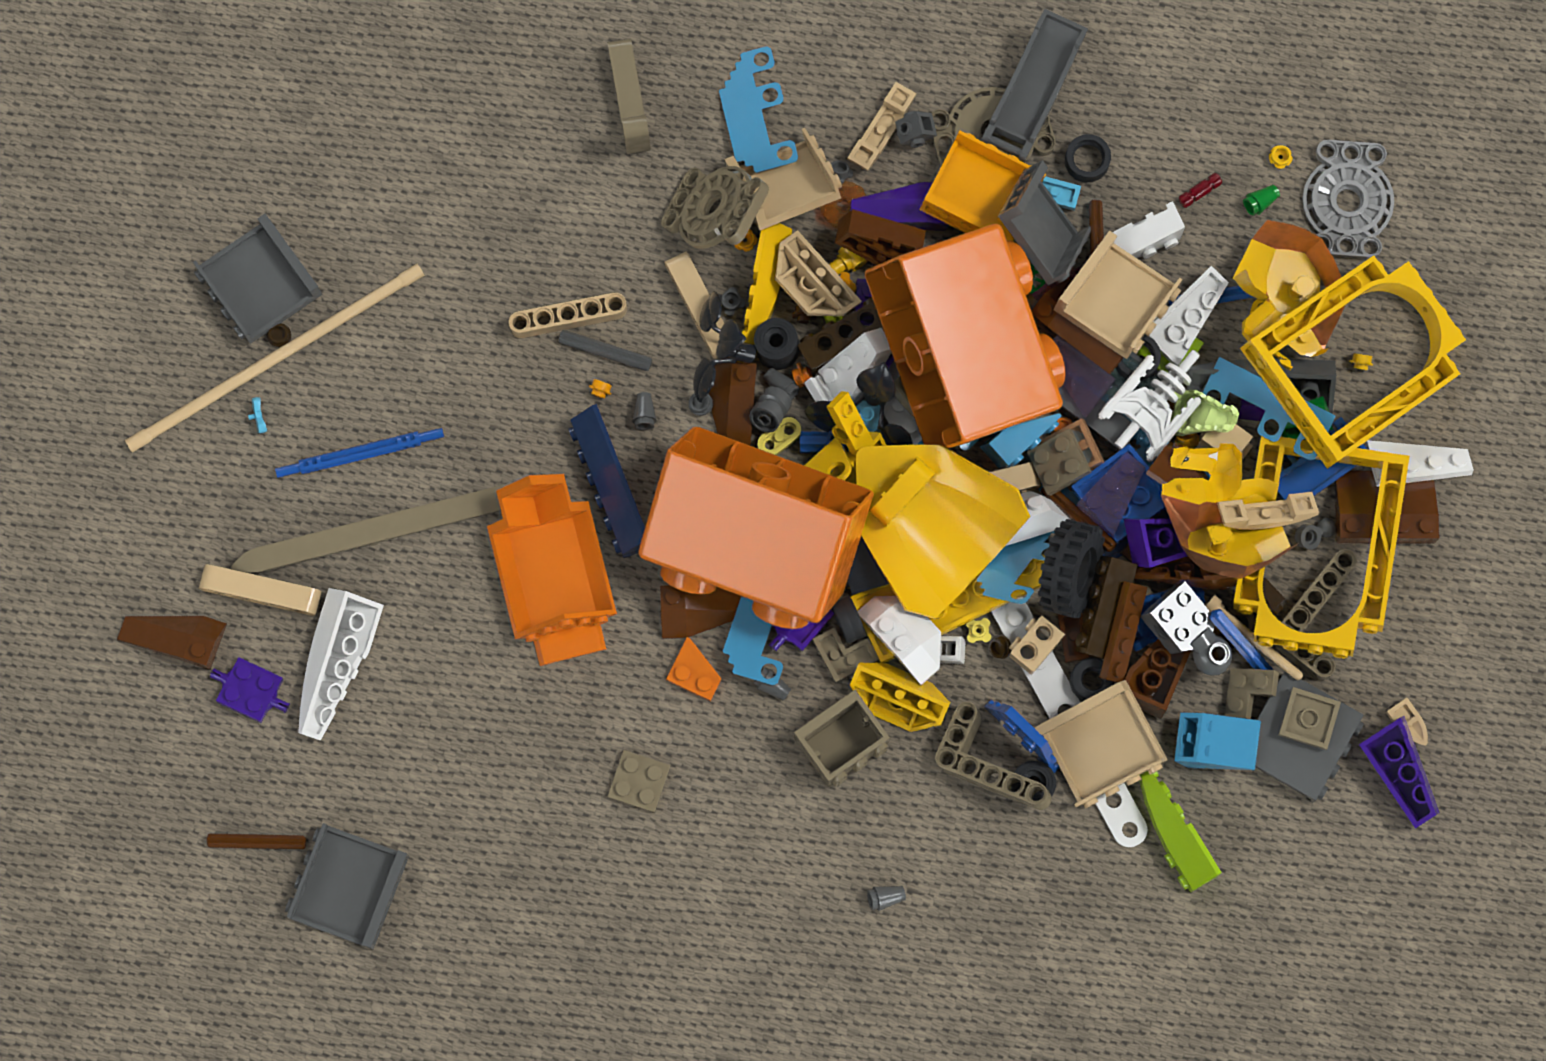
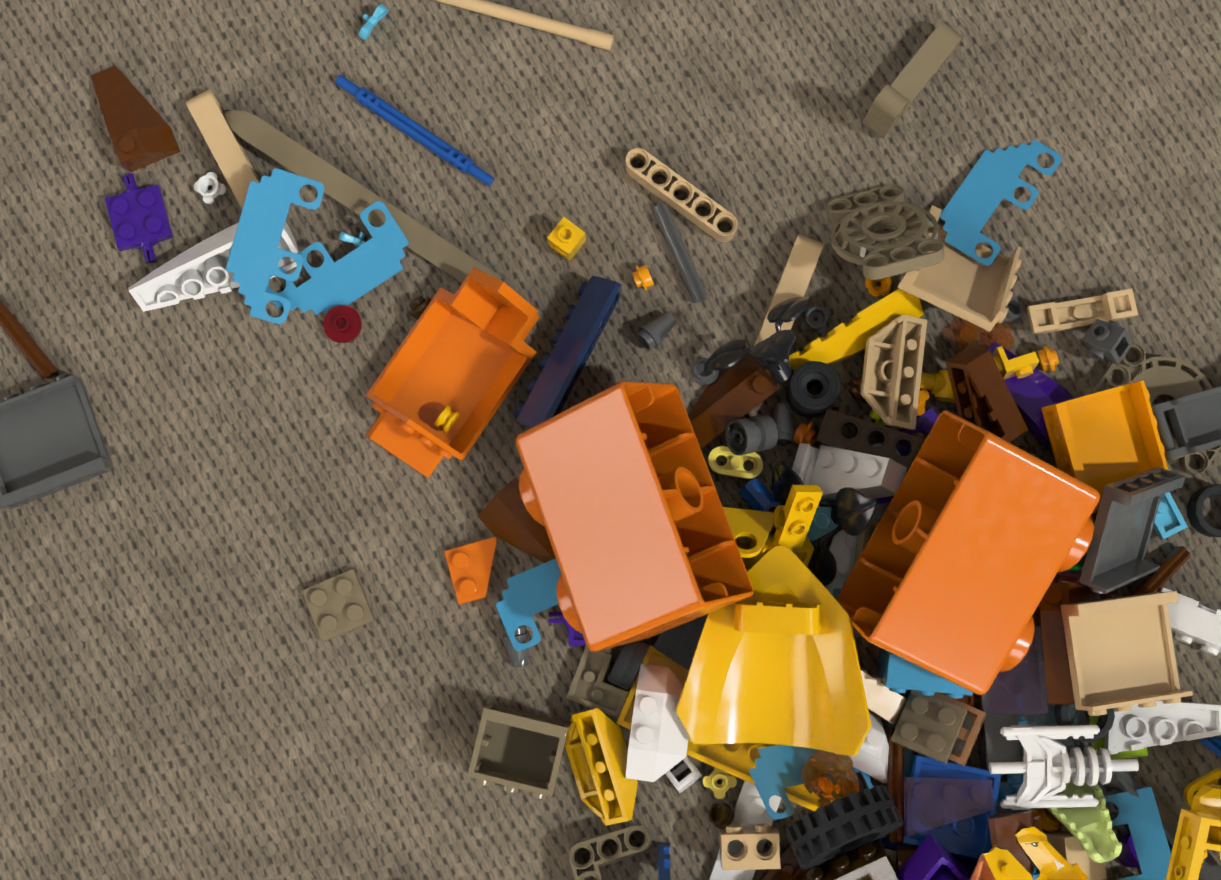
camera: 50 degrees right, 5 degrees up
none -> white plate [194,172,227,204]
none -> dark azure piece [226,168,324,324]
none -> dark azure piece [266,201,409,315]
none -> dark red piece [323,305,362,343]
none -> medium azure piece [339,231,366,247]
none -> dark brown plate [408,295,432,320]
none -> yellow bush [434,405,460,433]
none -> yellow brick [547,217,586,261]
none -> clear orange plate [802,750,859,806]
none -> yellow bracket [993,346,1039,379]
none -> light orange plate [1037,345,1059,372]

